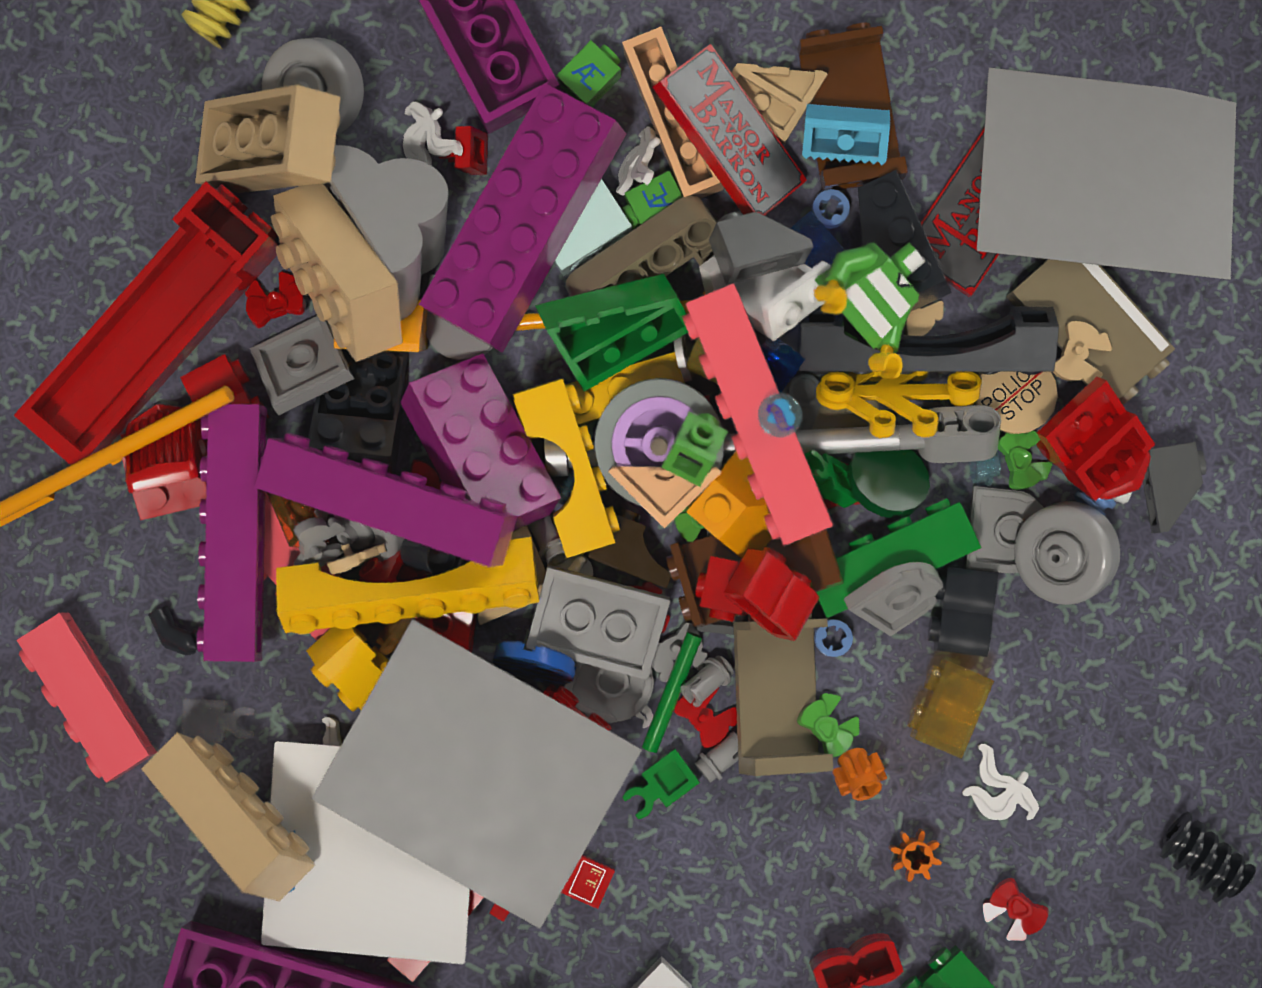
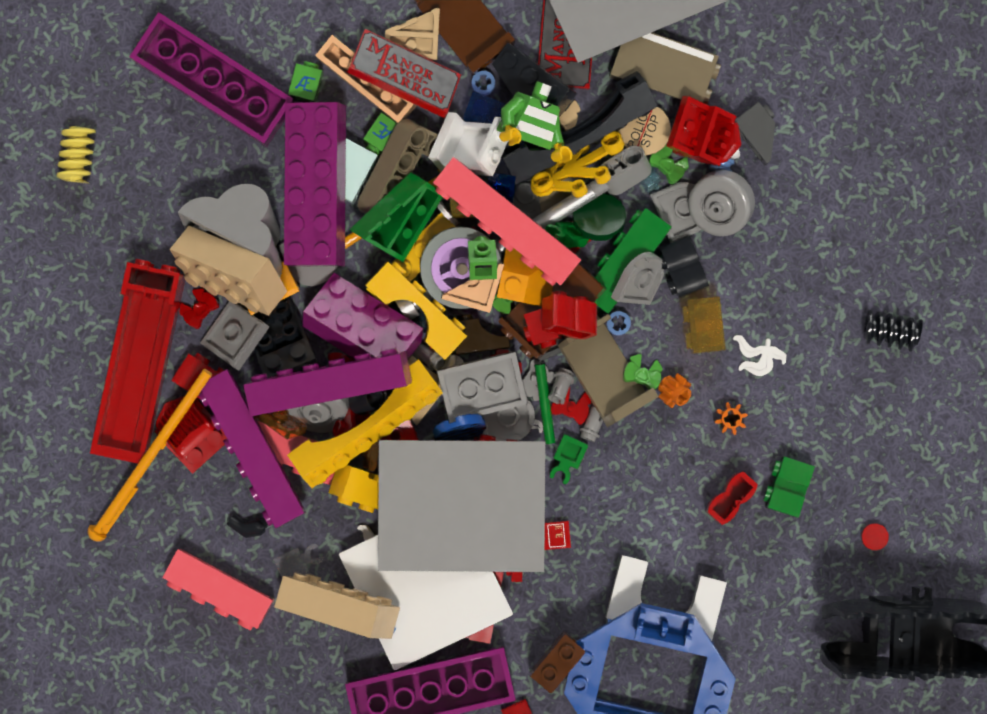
camera: 30 degrees left, 0 degrees up
tan brick [195,85,340,193] -> none
light grey wheel [262,37,364,135] -> none
light grey piece [293,517,345,567] -> none
tan piece [327,543,387,574] -> none
white piece [403,102,463,166] -> none
red tile [439,126,488,175] -> none
white piece [616,126,661,196] -> none
dark grey slope [709,212,814,285] -> none
clear light blue tile [758,393,802,437] -> none
medium azure brick [802,104,890,165] -> none
red piece [983,878,1049,941] -> none
tan piece [1053,321,1112,385] -> none

